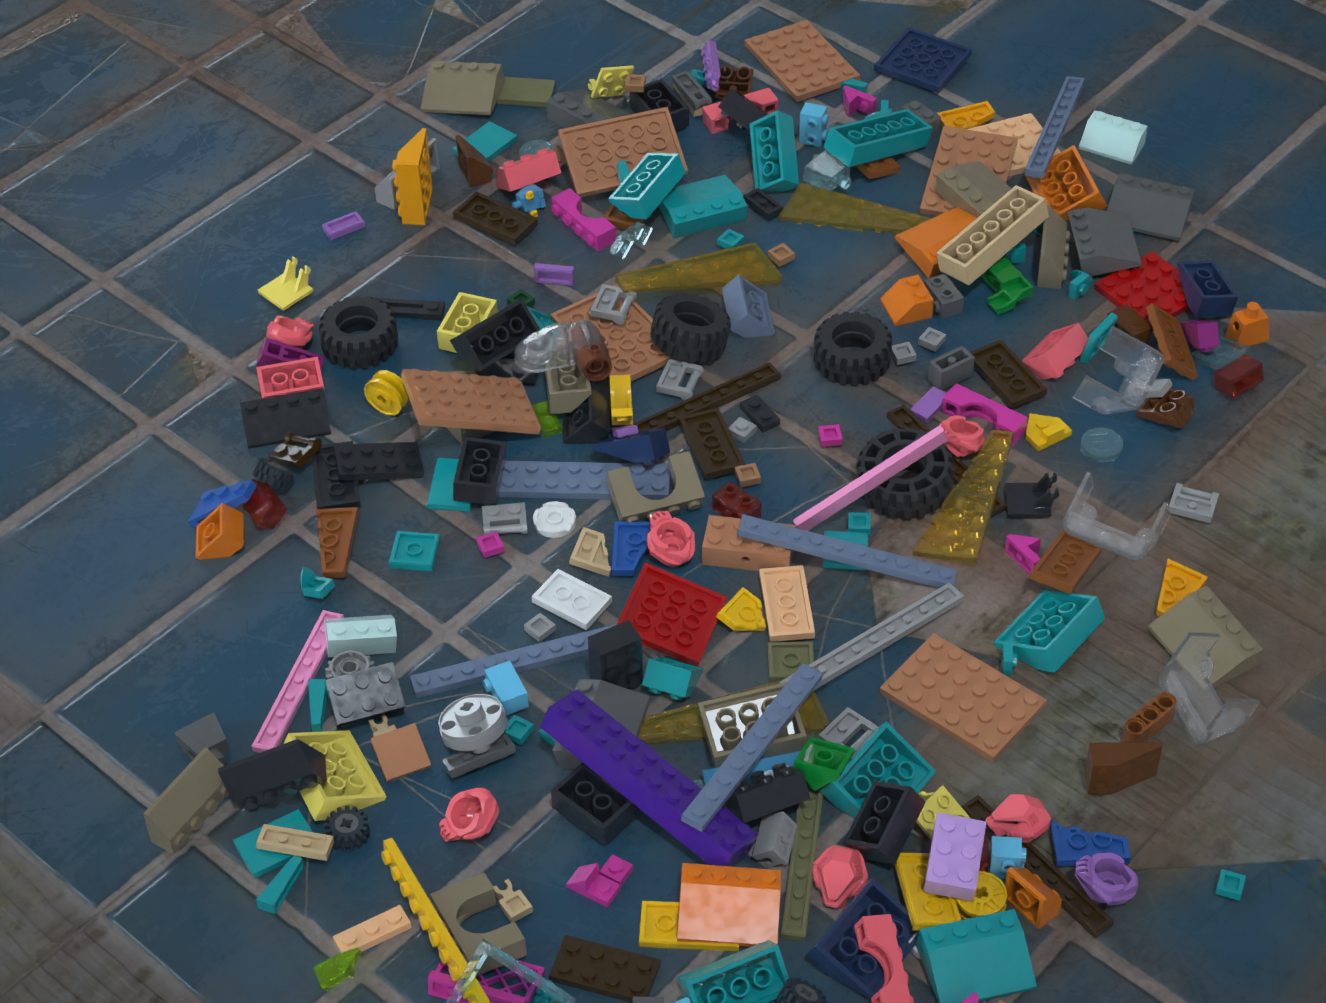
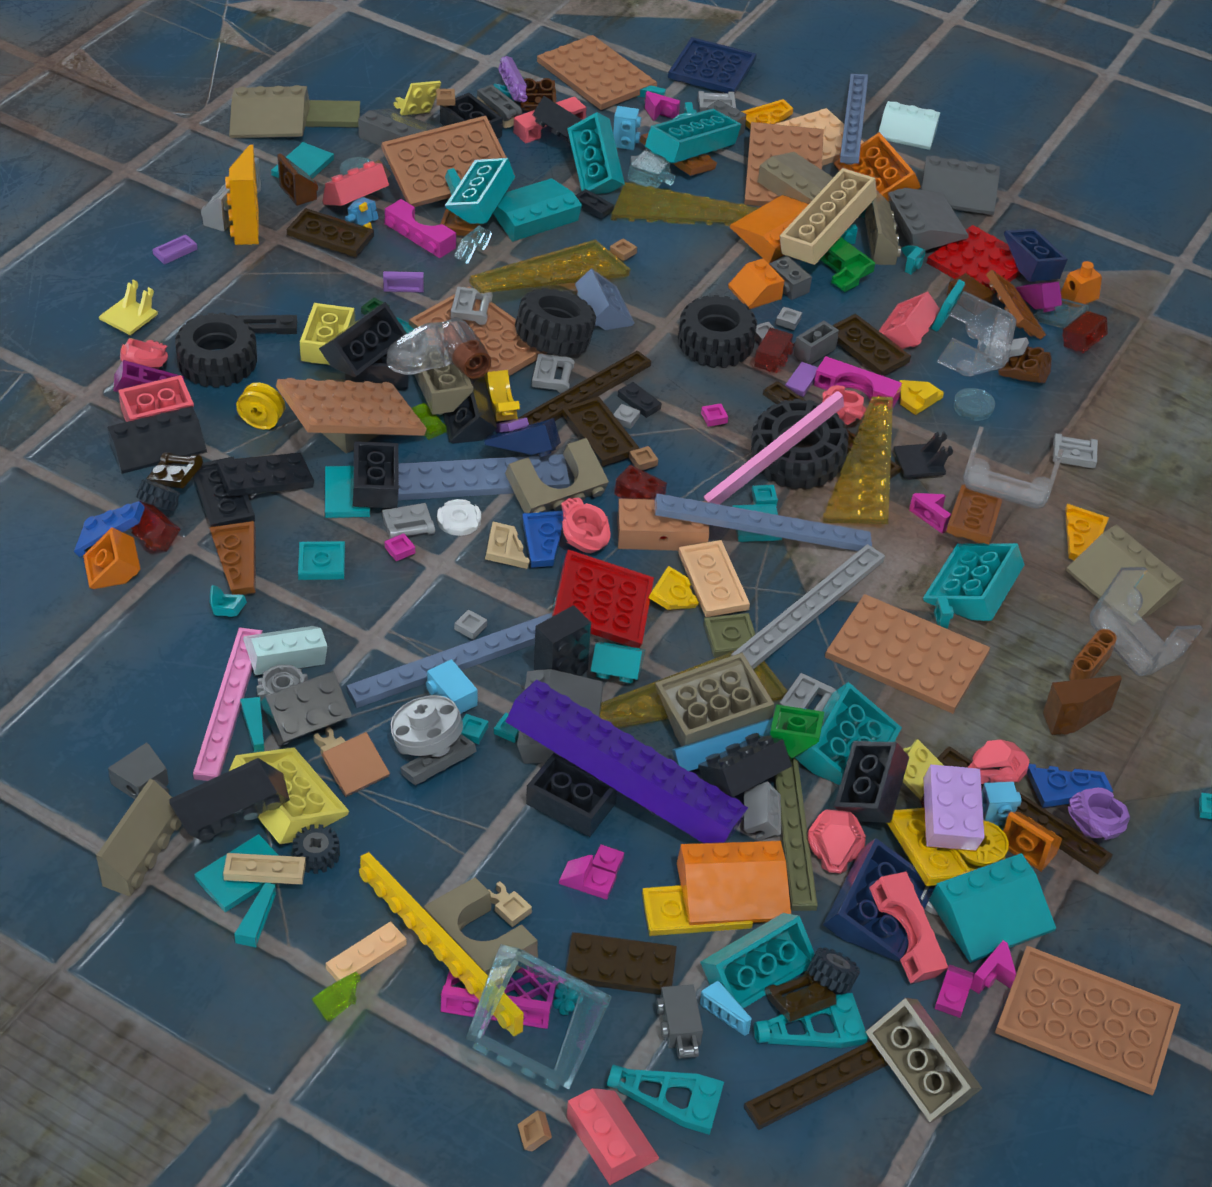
camera: 15 degrees left, 0 degrees up
coral helmet [439,788,500,842] -> none
white plate [532,569,612,630] -> none
sand blue plate [681,663,823,832] -> none
teal plate [717,229,744,252] -> none
none -> light grey plate [698,91,736,112]
none -> clear red brick [754,327,795,373]

